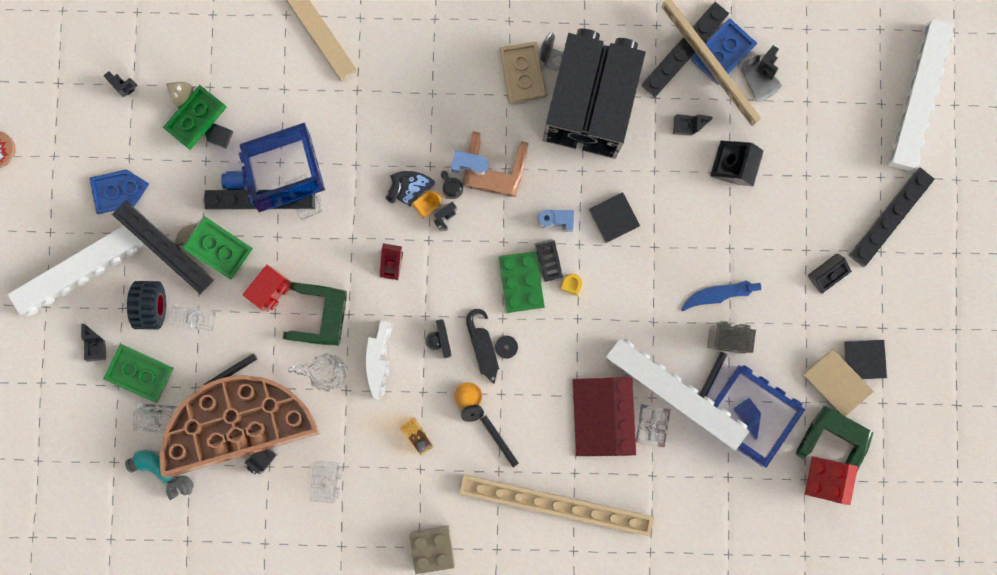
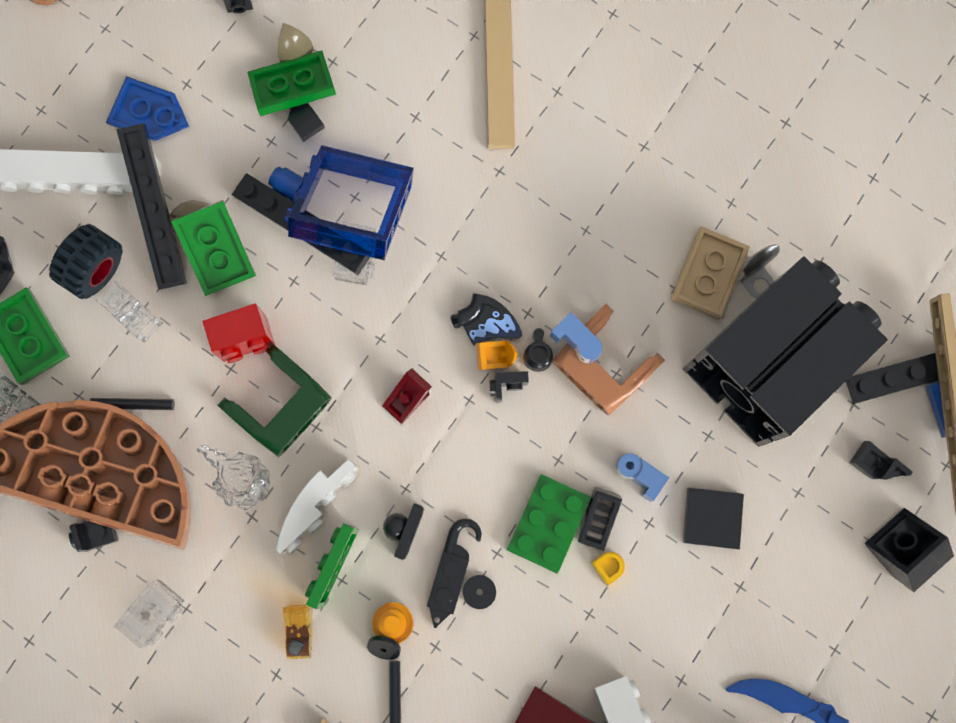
camera: 30 degrees right, 5 degrees down
none -> green plate [305,523,359,609]

